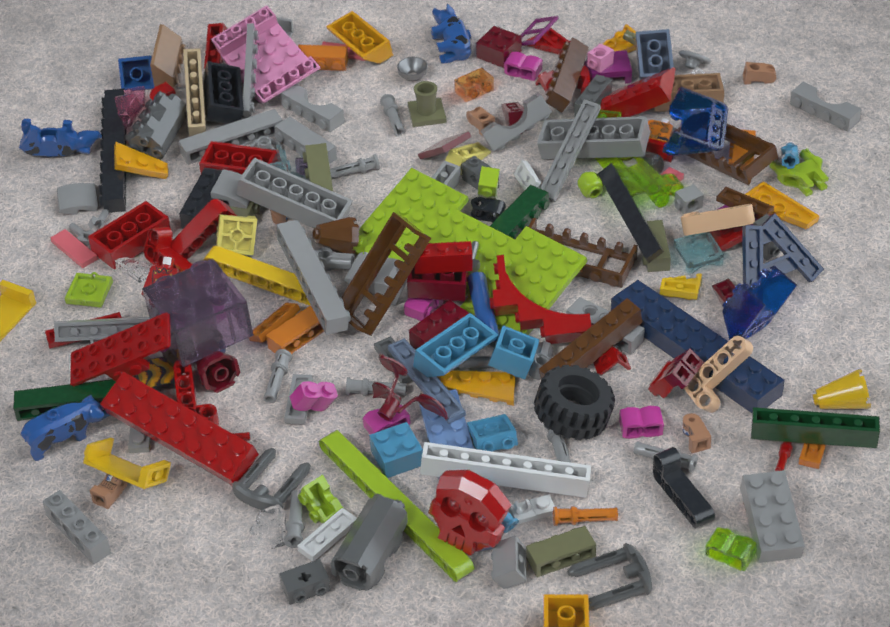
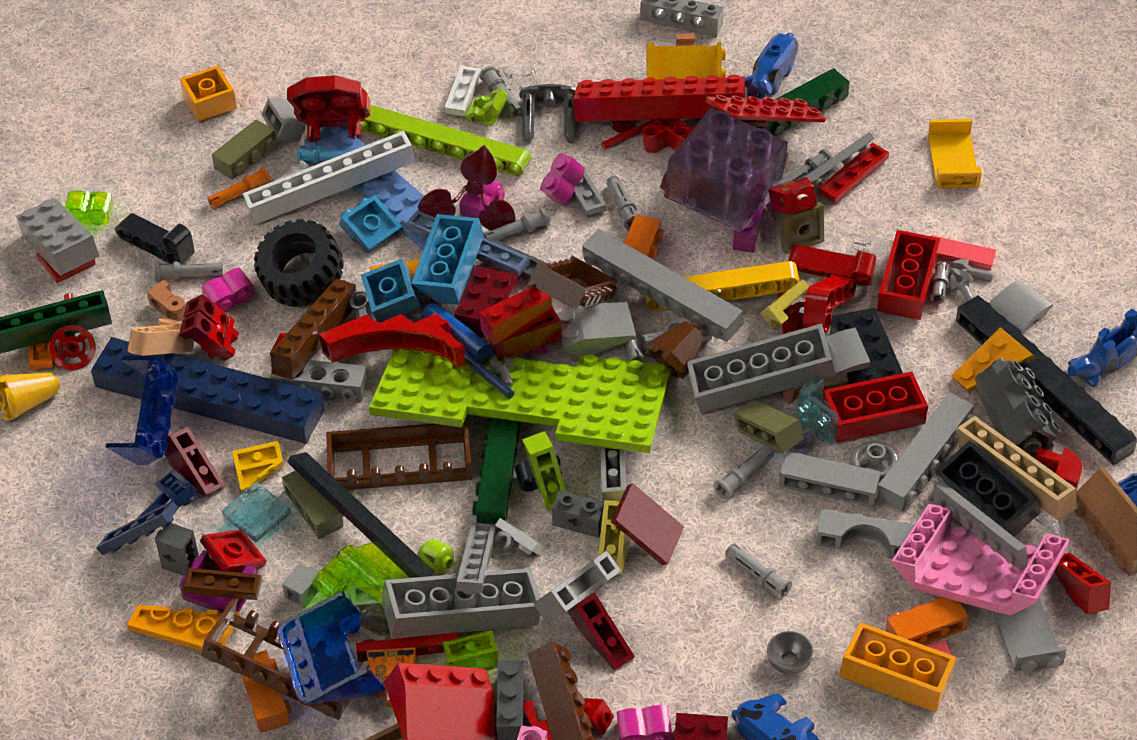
camera: 150 degrees right, 5 degrees up
lime plate [64,272,113,308] -> none
clear pink windscreen [115,86,146,127] -> none
orange plate [247,303,301,343] -> none
dark grey brick [279,559,331,605] -> none
dark grey brick [330,494,408,591] -> none
dark azure brick [369,422,423,478] -> none
olive plant [407,81,447,127] -> none
clear orange brick [454,67,494,102] -> none
nougat leg [466,107,495,137] -> none
dark grey piece [567,543,652,610] -> none
light nougat beam [680,204,755,236] -> none
lime connector [769,148,829,196] -> none
dark azure piece [781,142,800,169] -> none
none -> dark blue bar [464,352,515,399]

